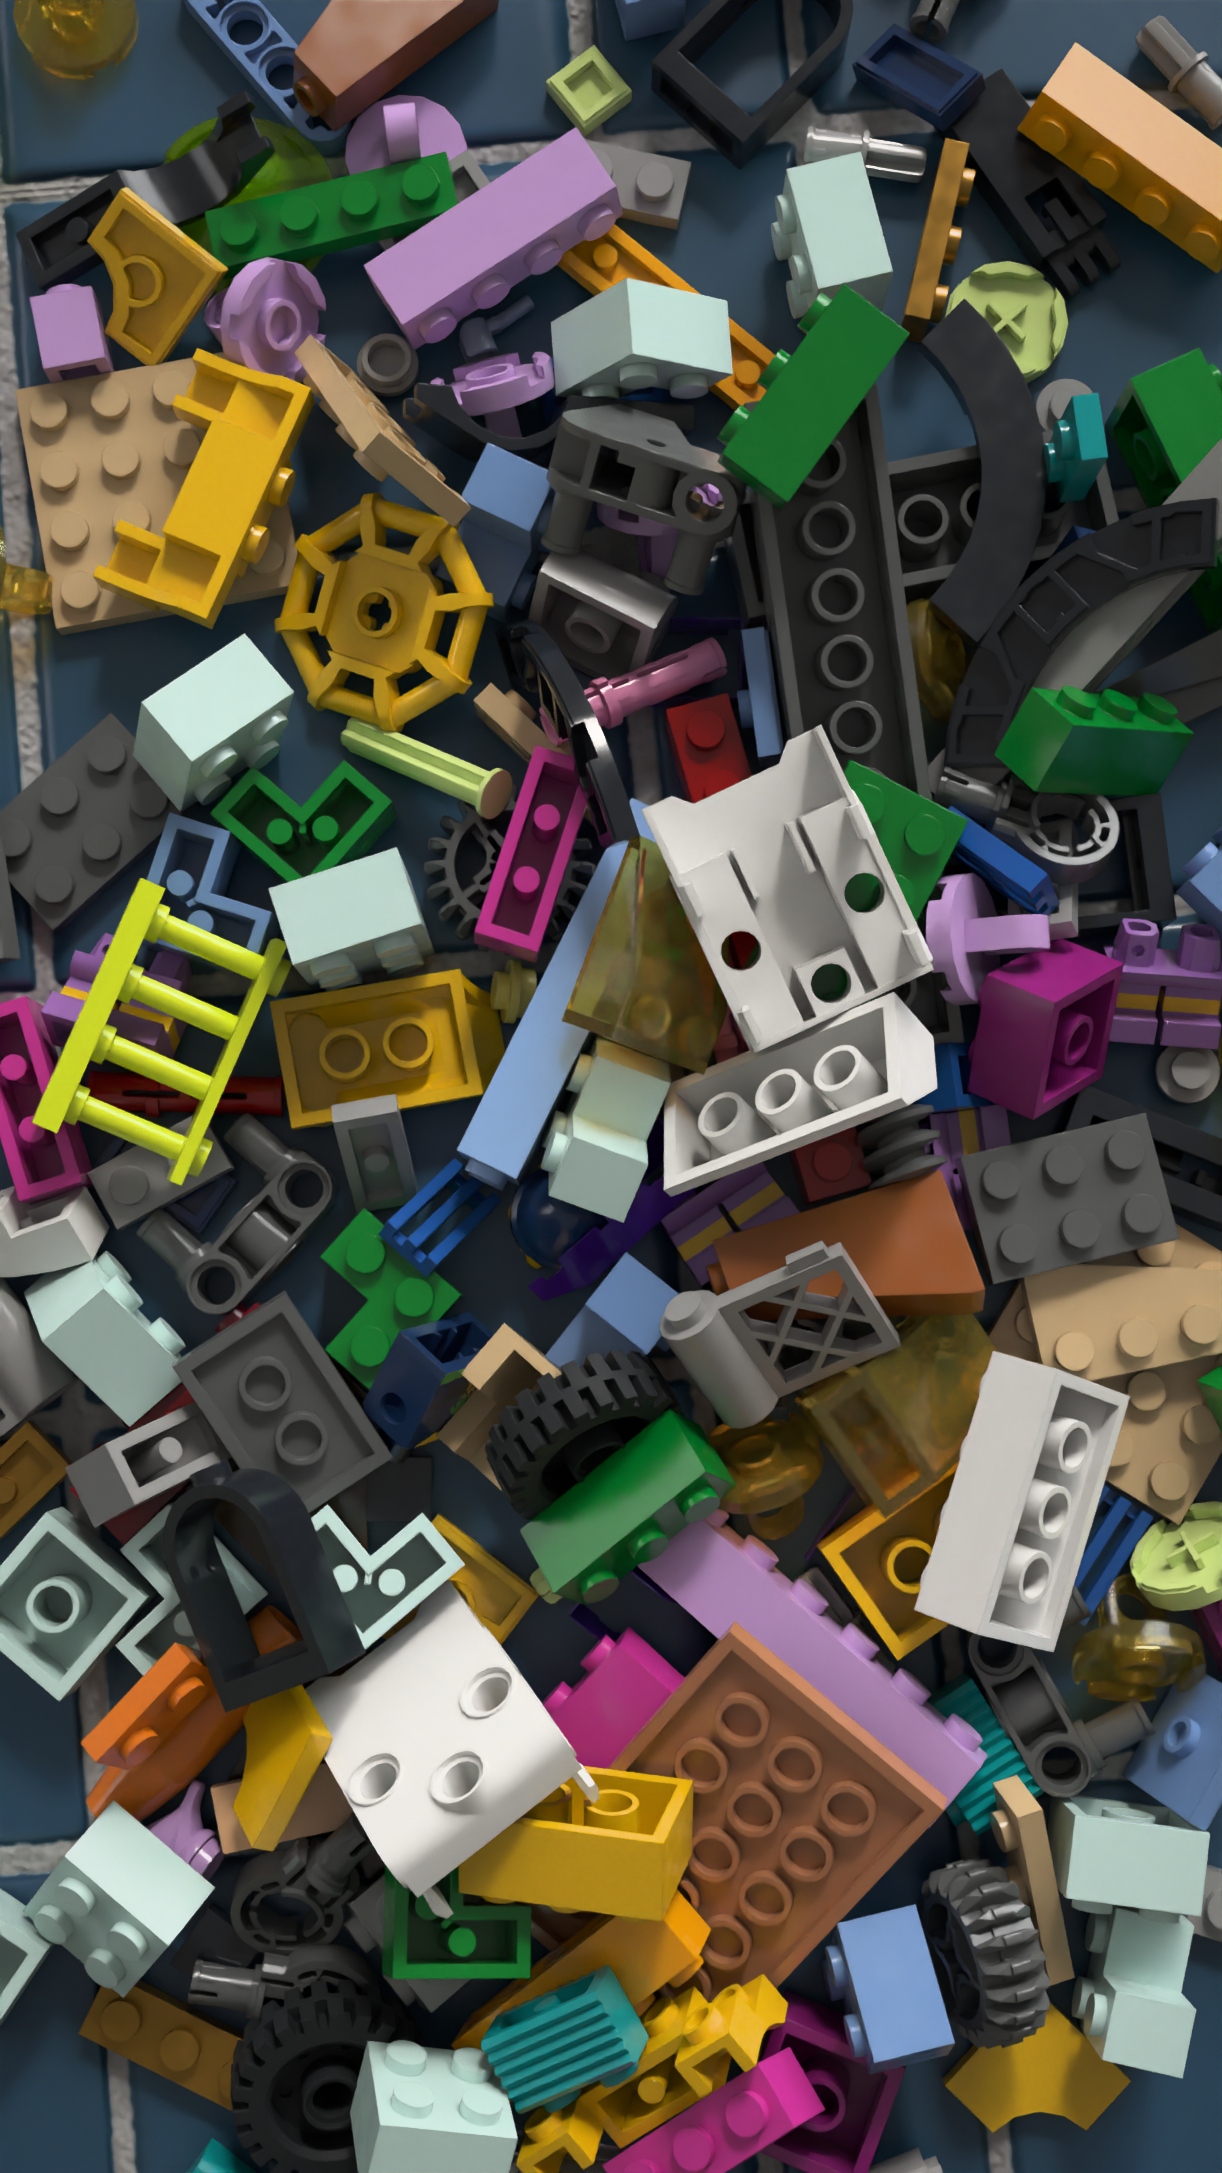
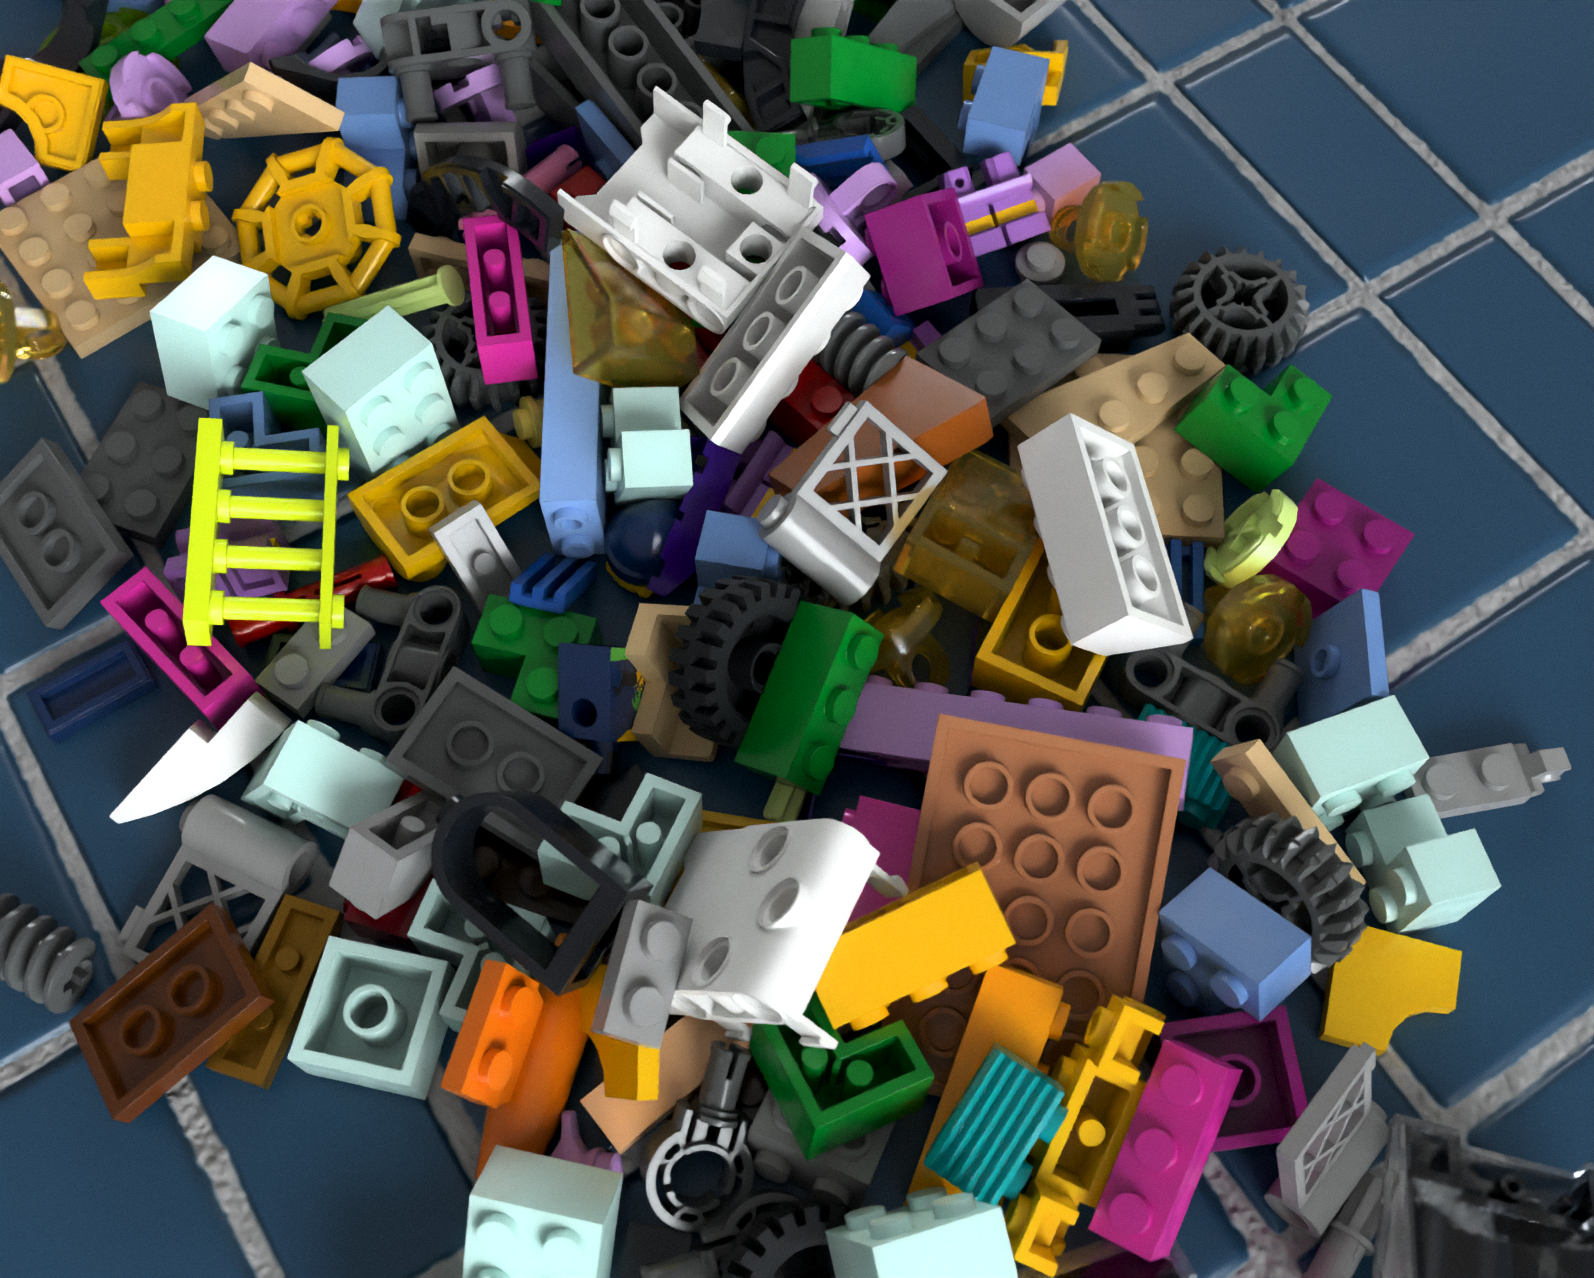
camera: 25 degrees left, 20 degrees down
none -> light grey plate [590,899,693,1049]

